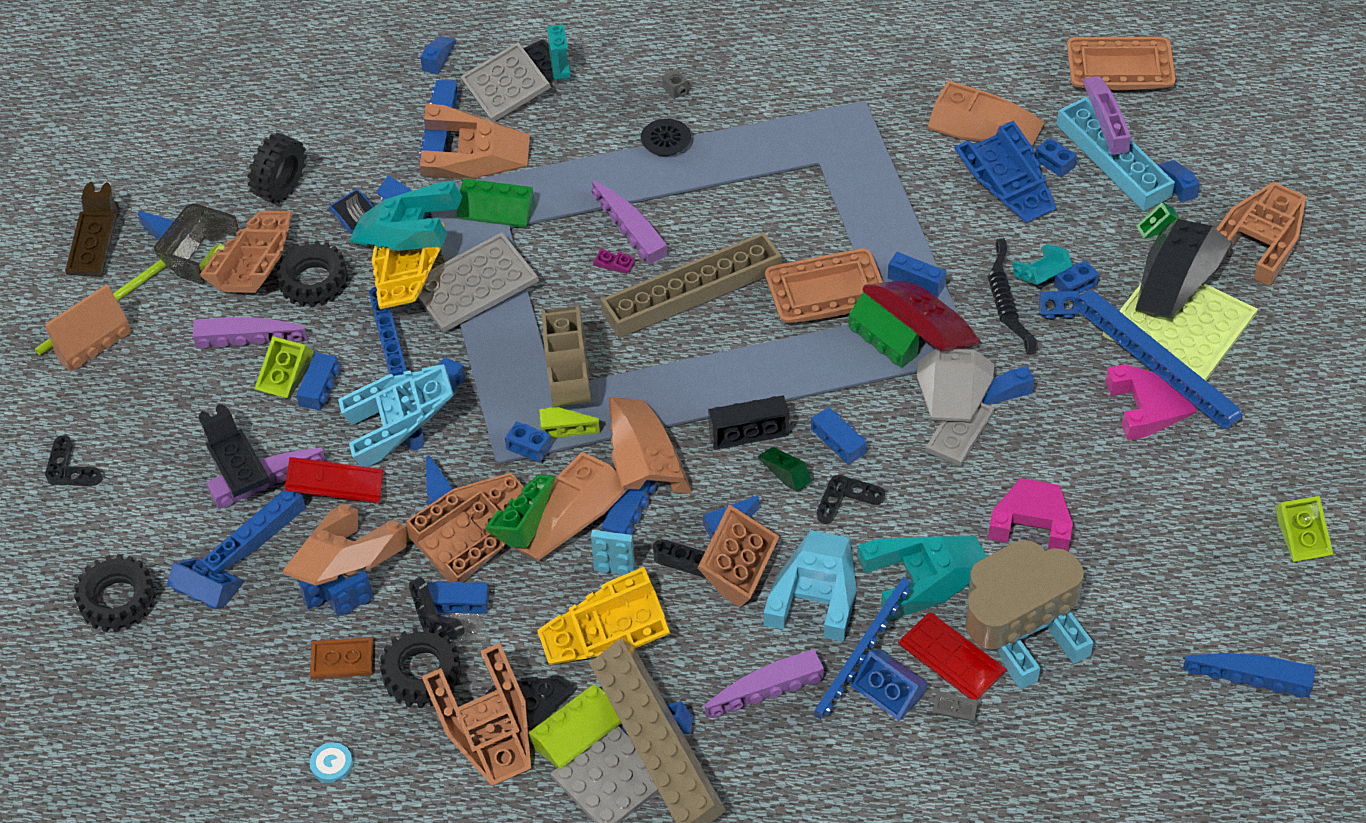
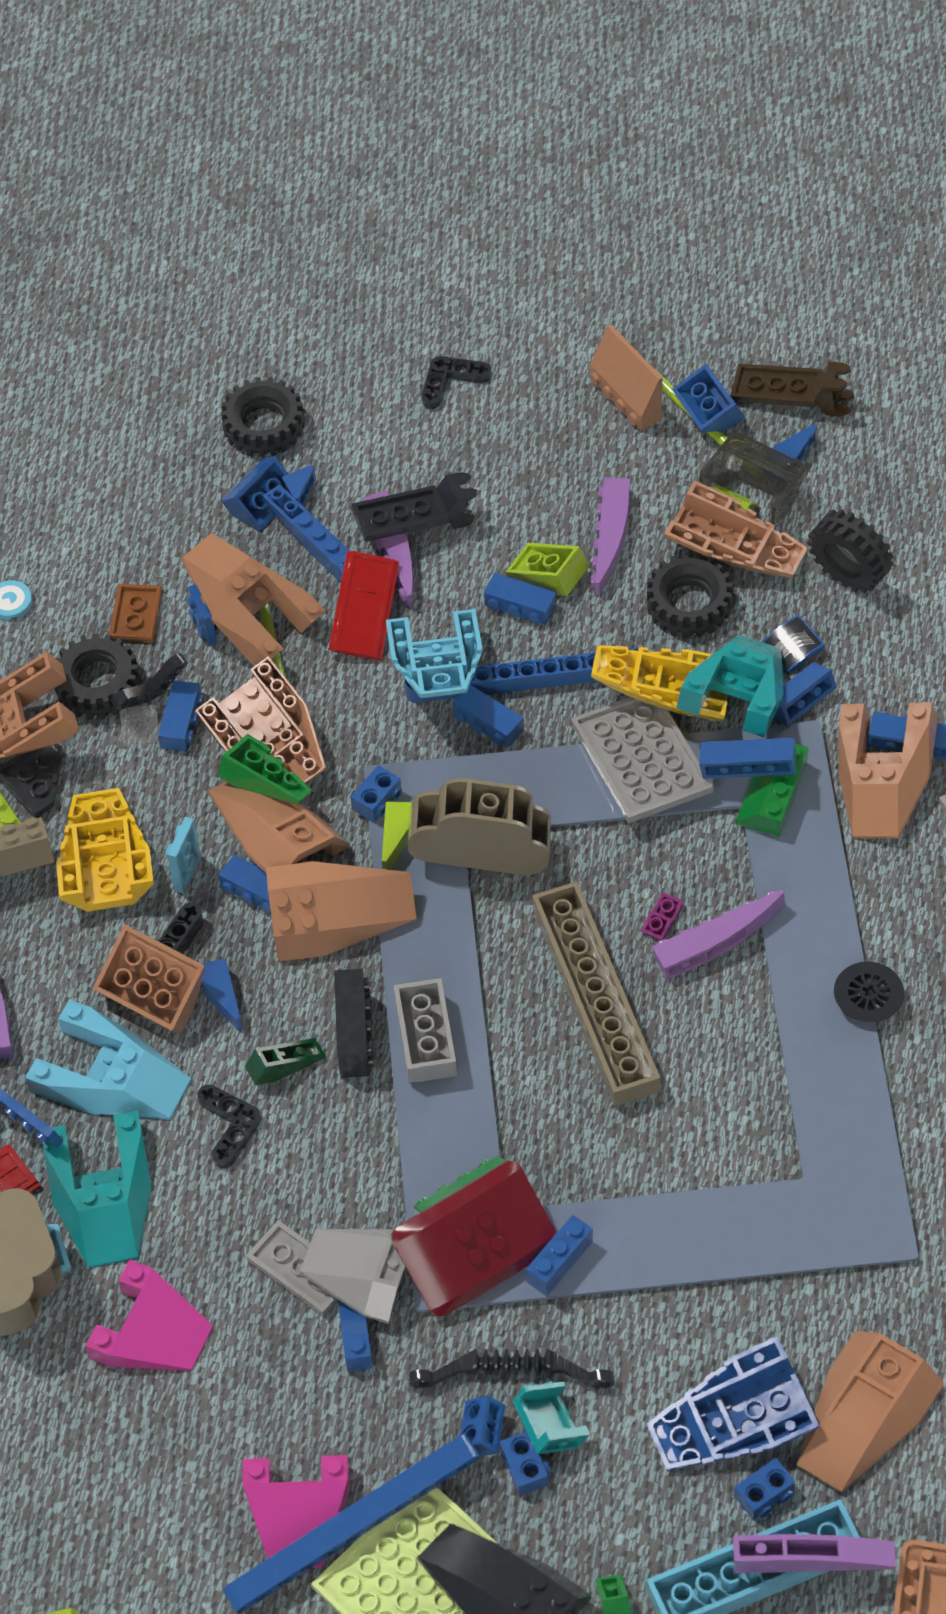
camera: 100 degrees right, 5 degrees up
blue slope [426,455,452,506] -> none
nougat wedge [765,248,883,323] -> none
blue brick [811,407,867,465] -> none
none -> blue slope [282,466,316,506]
none -> light grey brick [393,978,457,1083]
none -> blue slope [672,363,745,433]
none -> blue brick [699,737,797,779]

